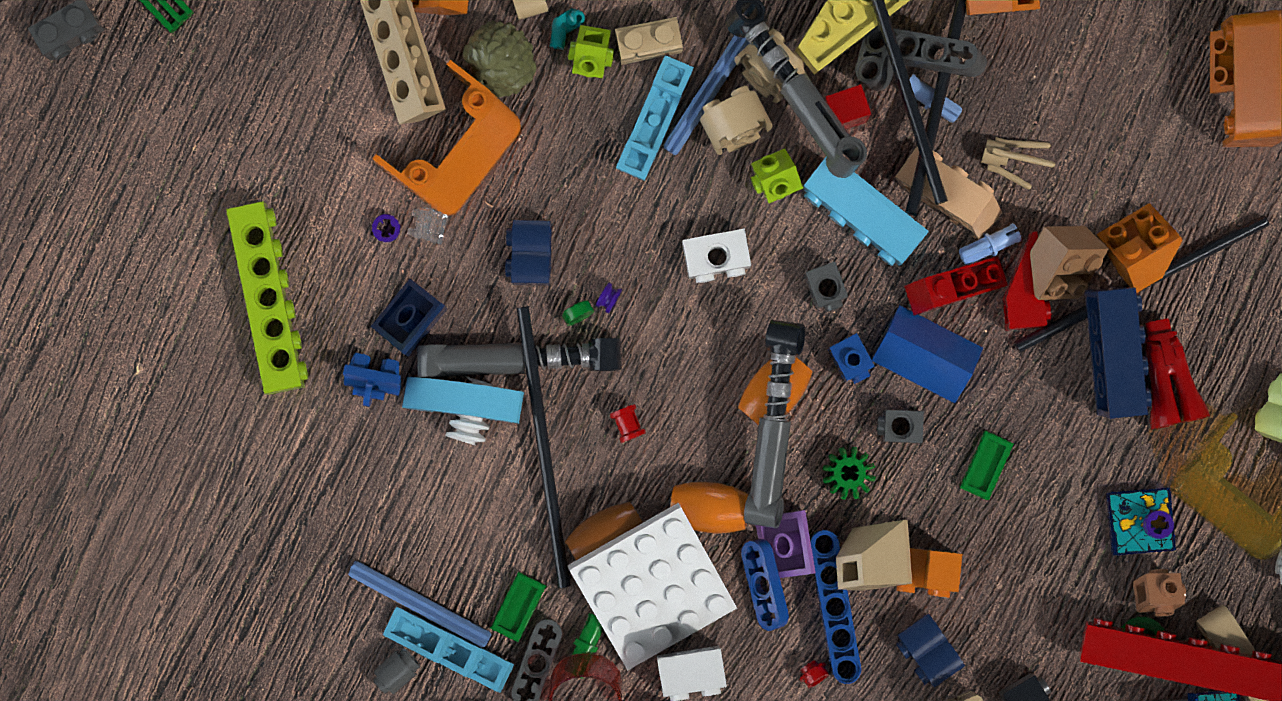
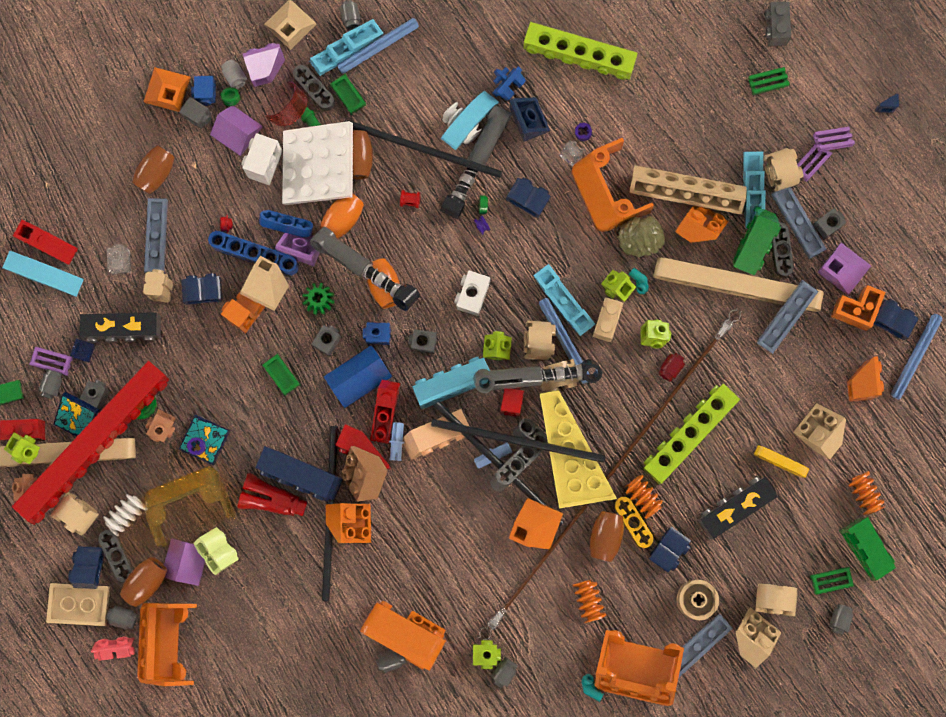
camera: 125 degrees right, 5 degrees down
tan plant [981,137,1055,190] -> none

